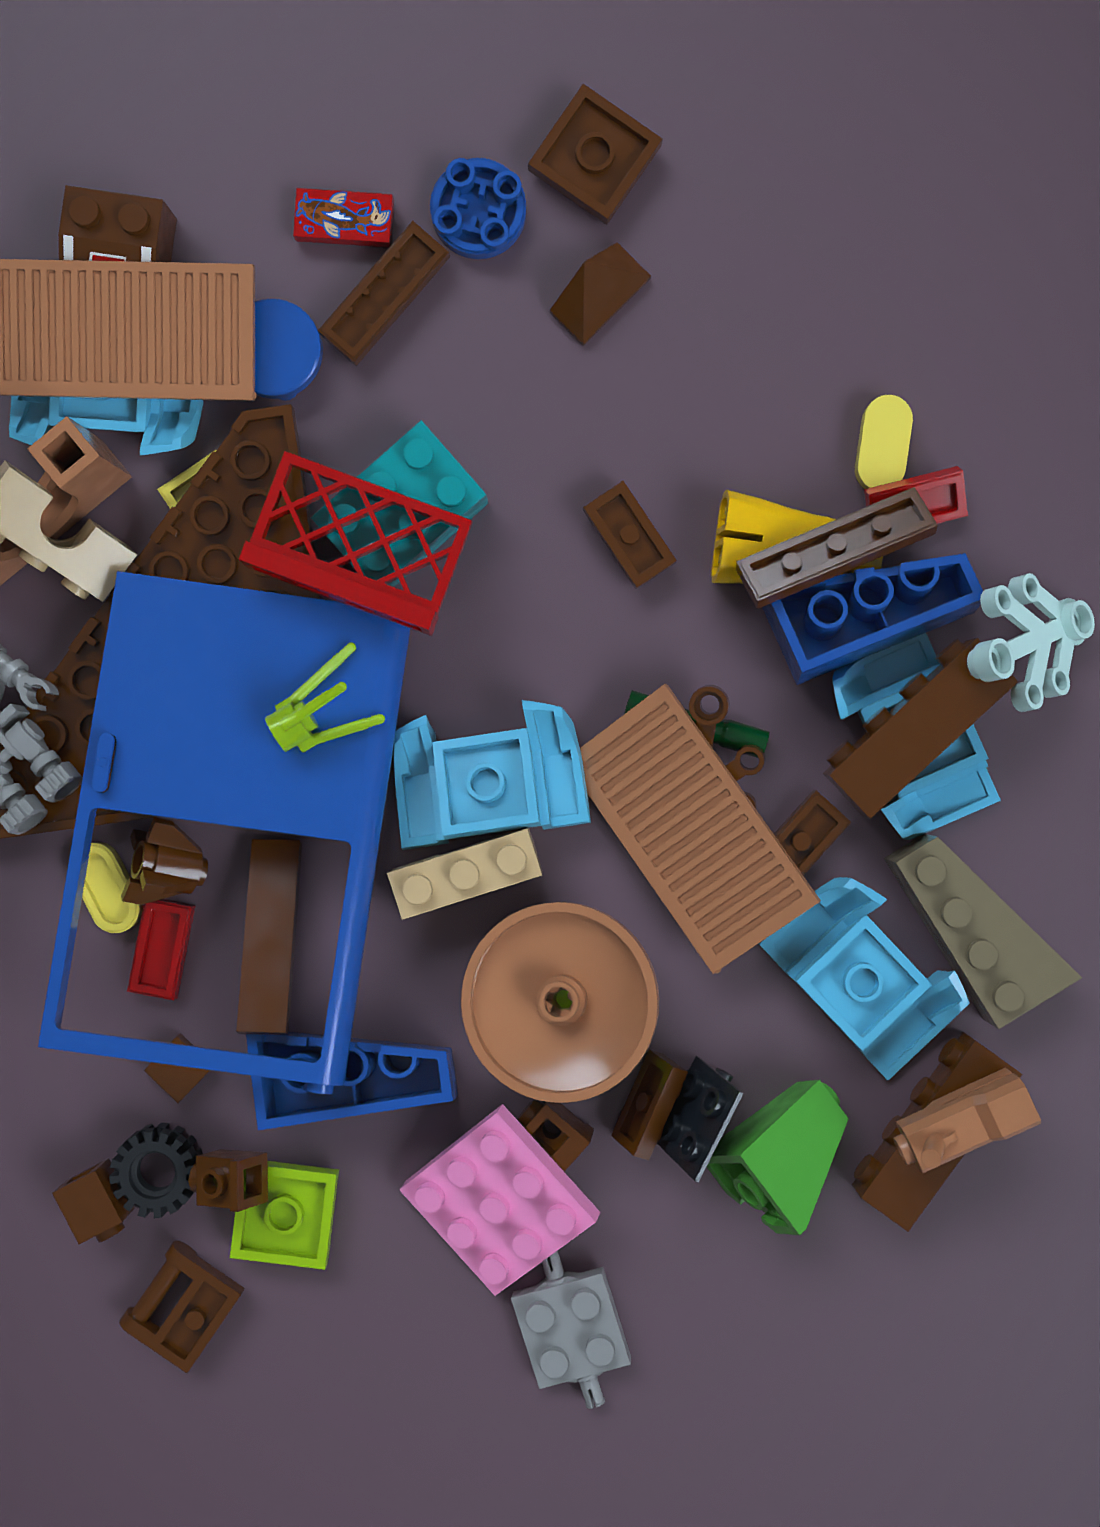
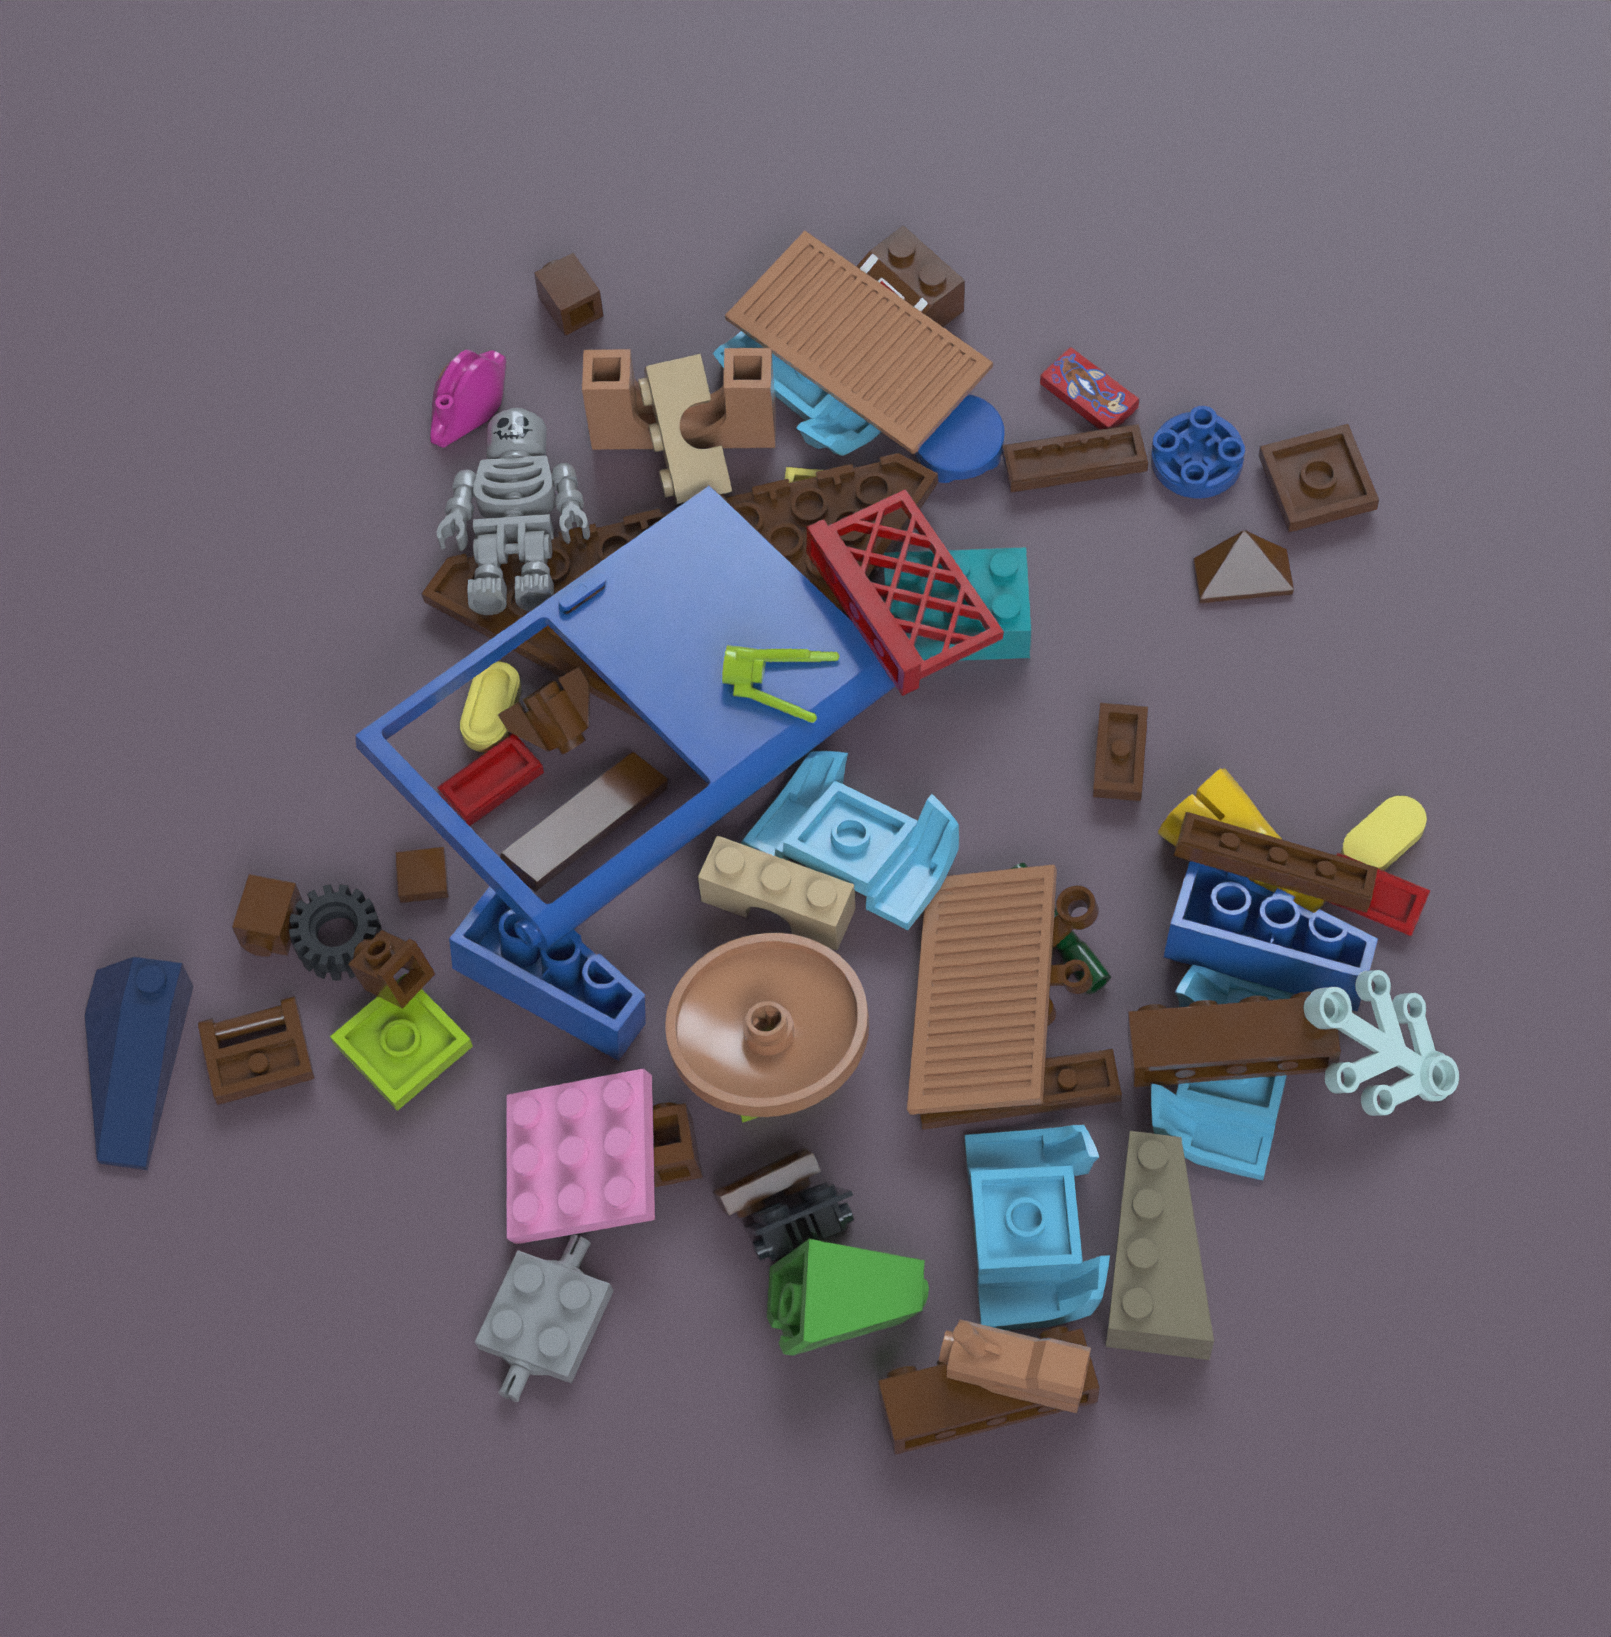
camera: 40 degrees right, 25 degrees down
none -> dark blue wedge [84,957,193,1170]

